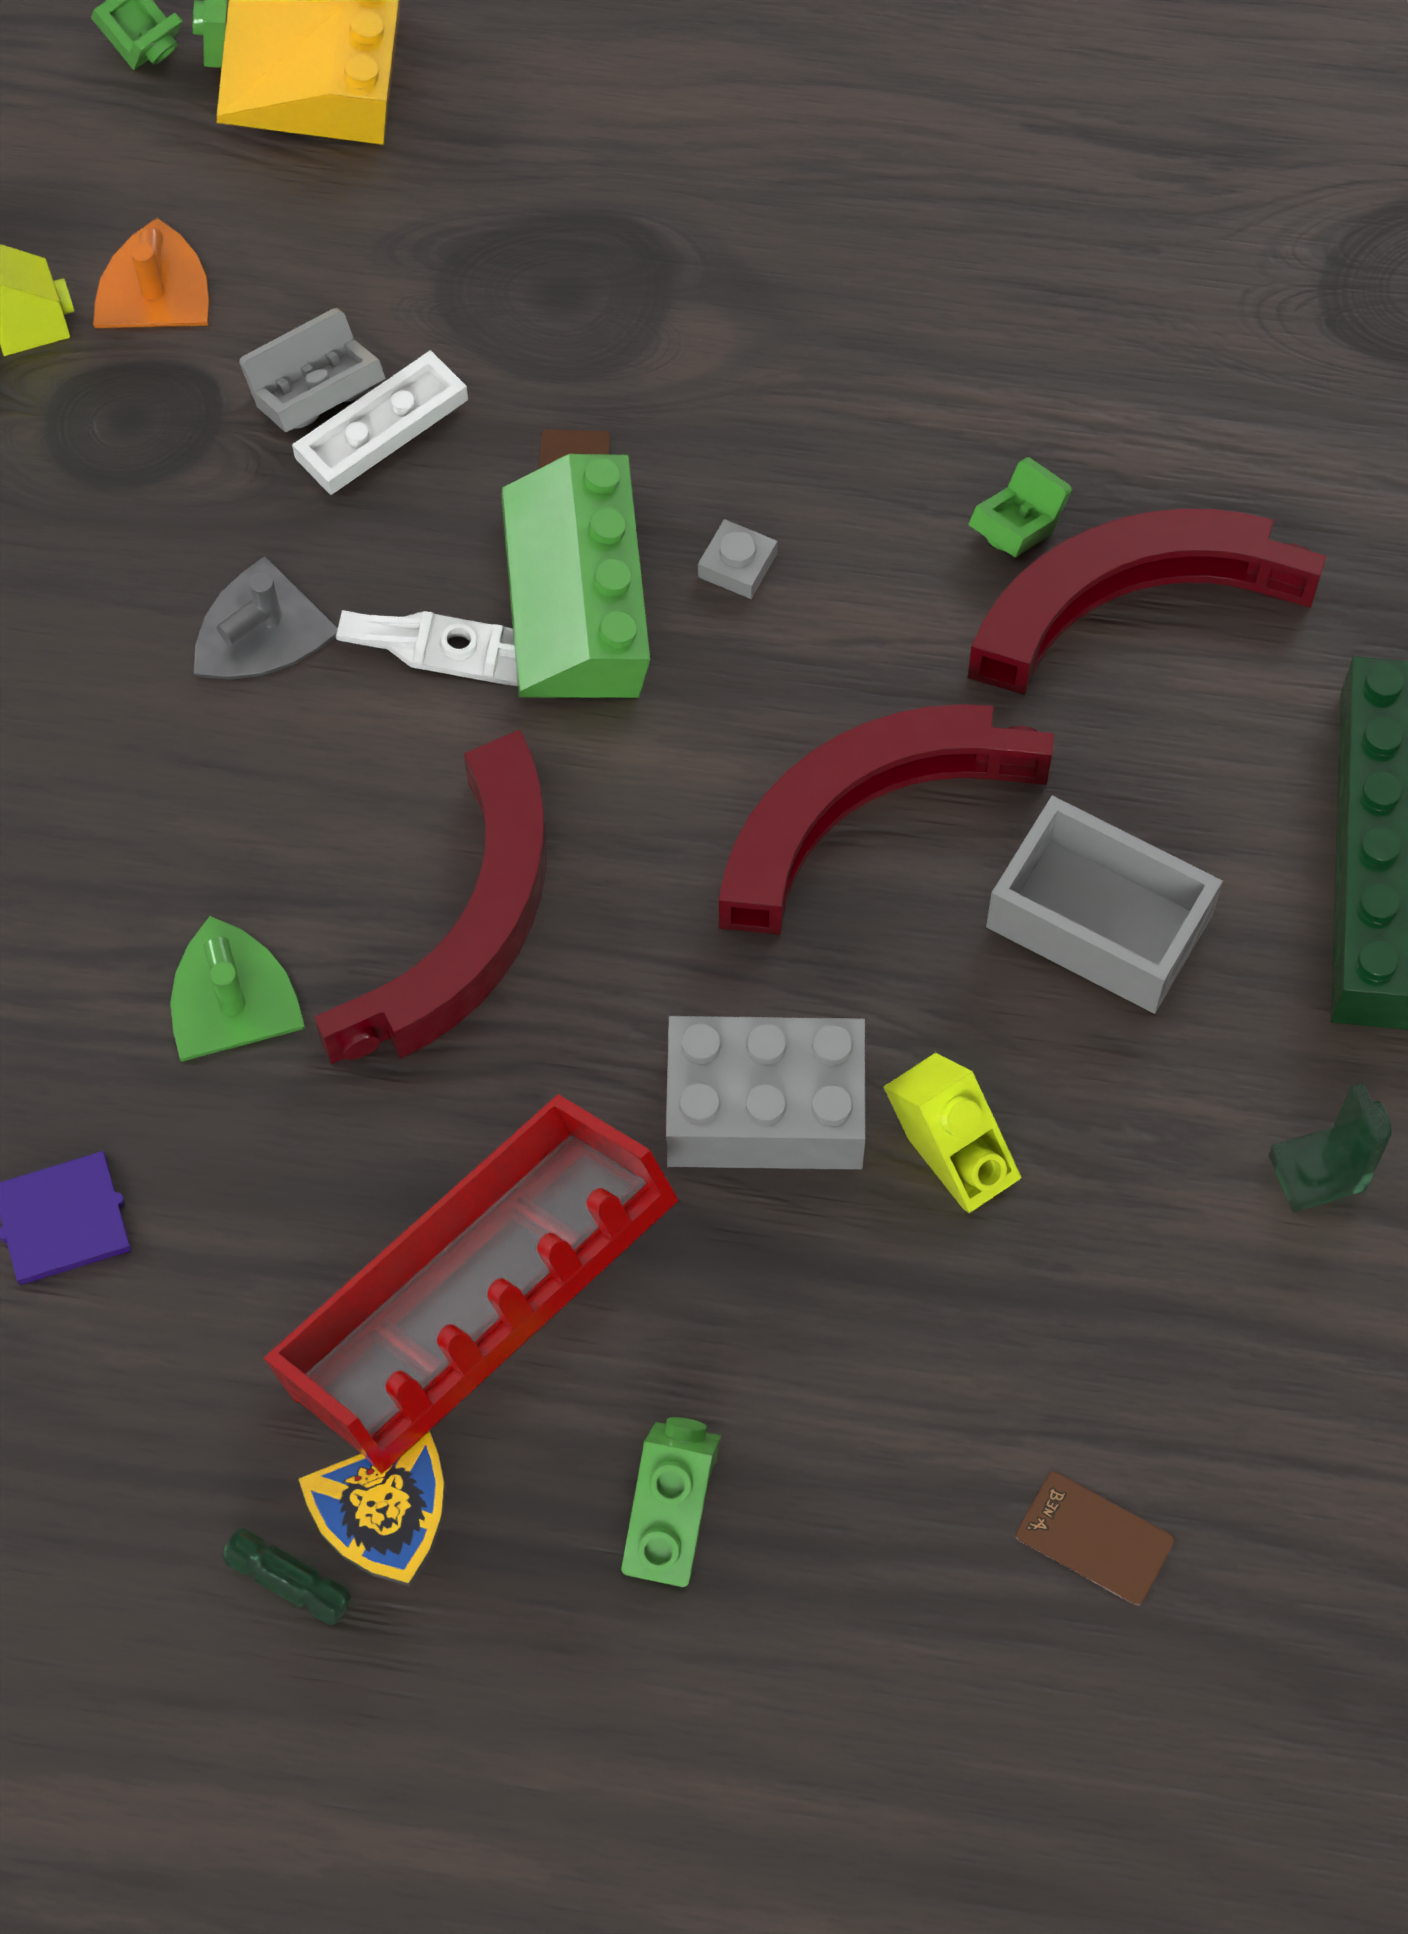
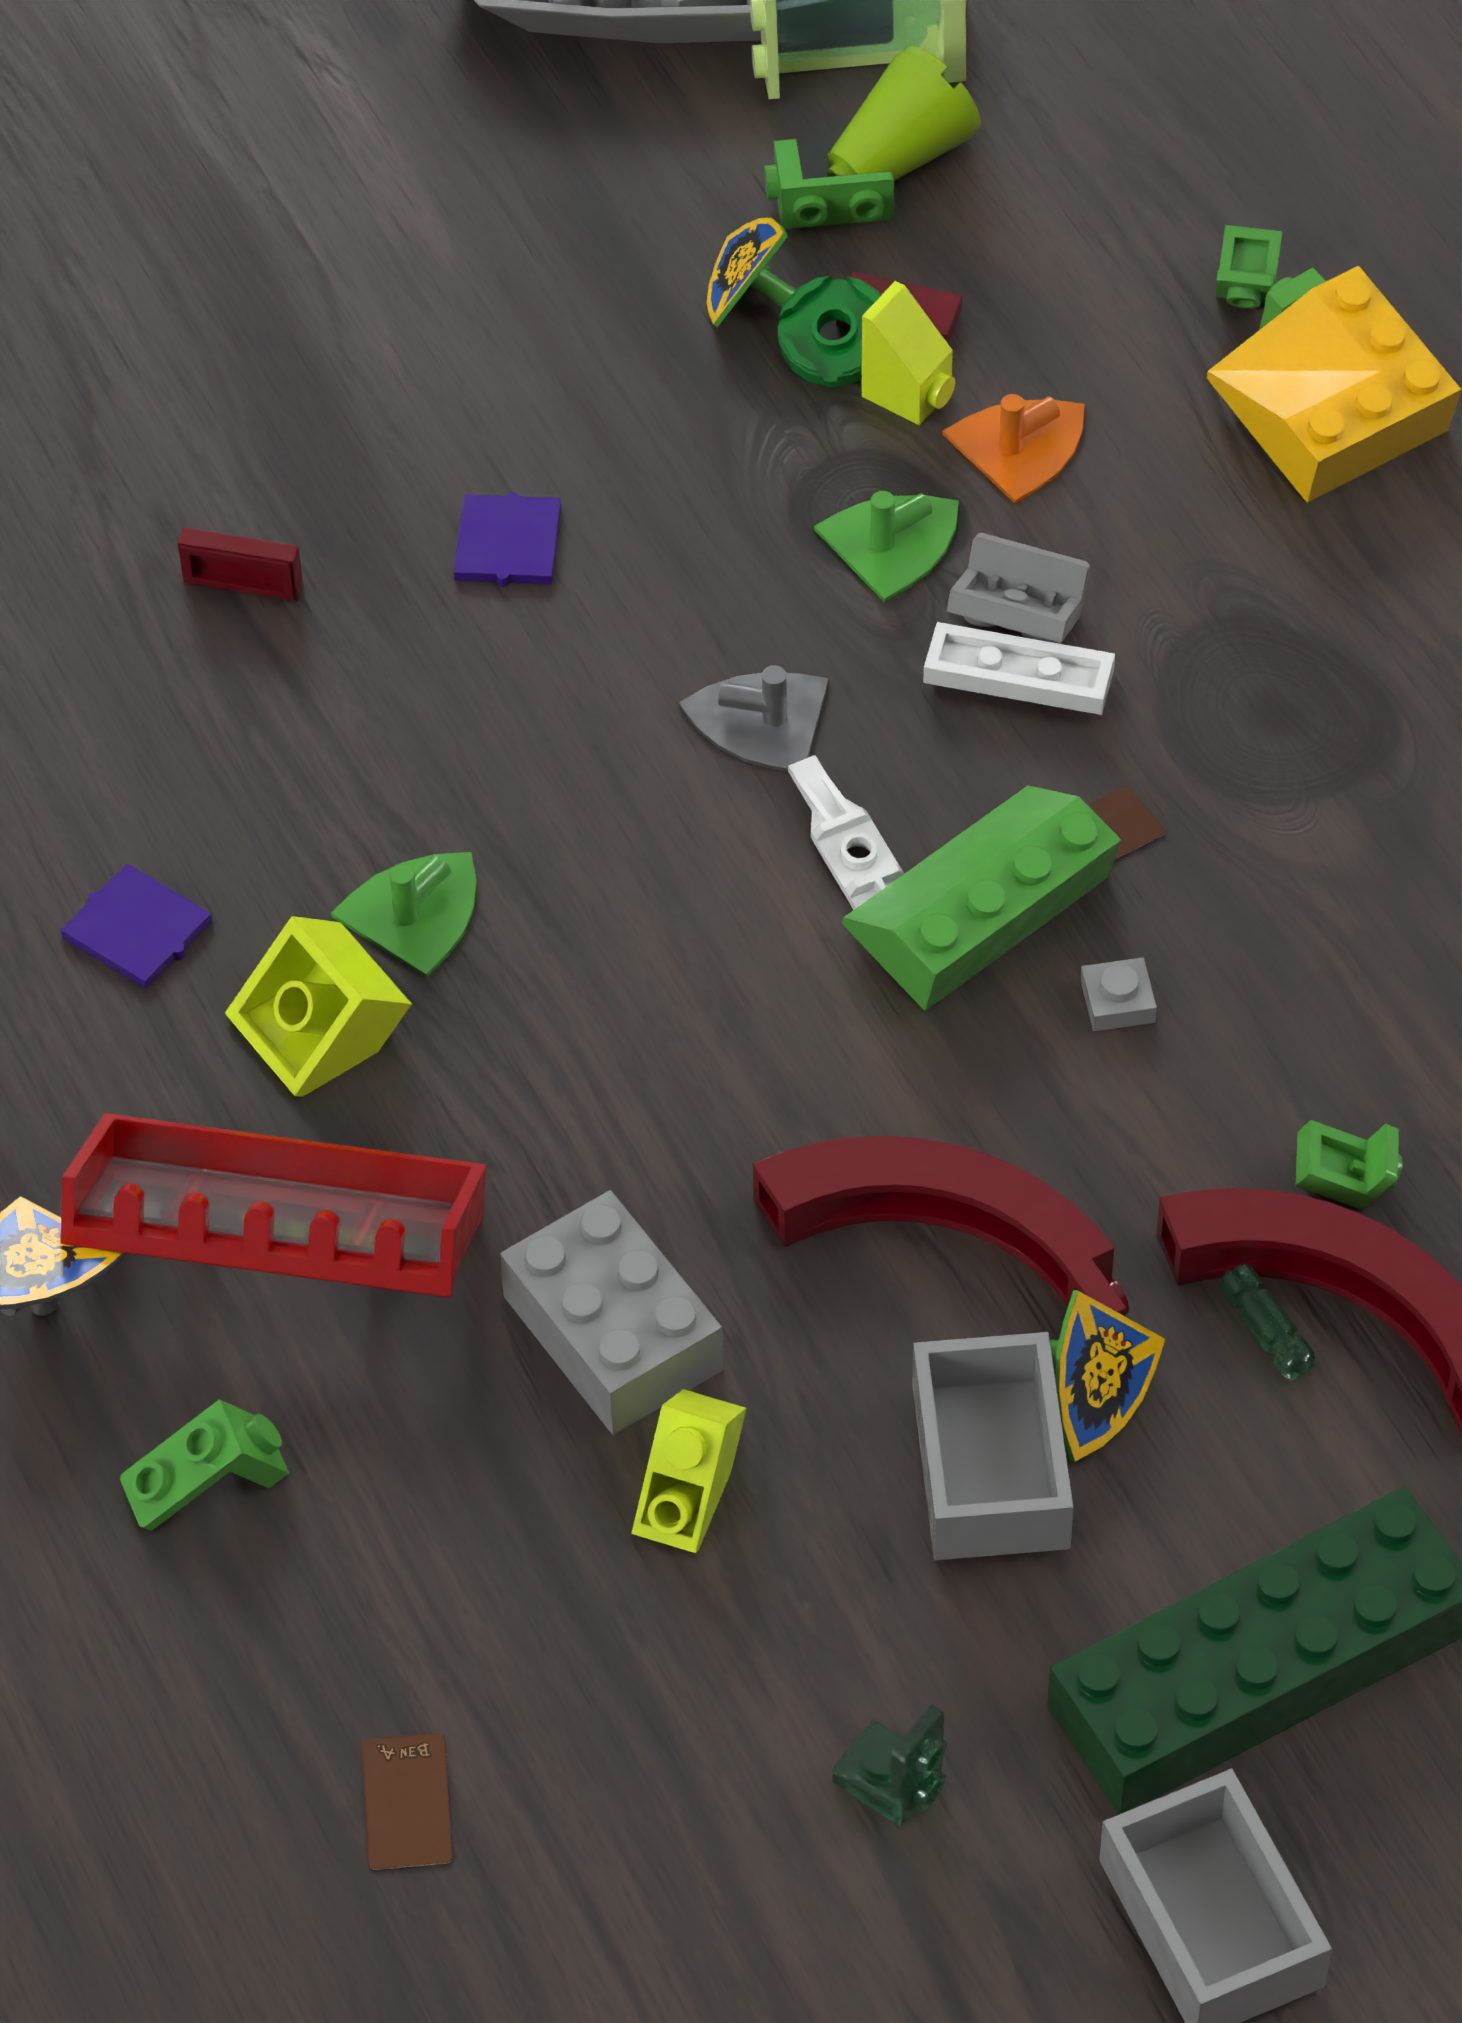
camera: 55 degrees right, 10 degrees down
dark red arch [314,729,547,1064] -> none
none -> neon yellow slope [225,916,412,1097]
none -> bright green shield [814,491,959,602]
none -> shield [1050,1290,1165,1462]
none -> clear green axle [1221,1264,1315,1380]

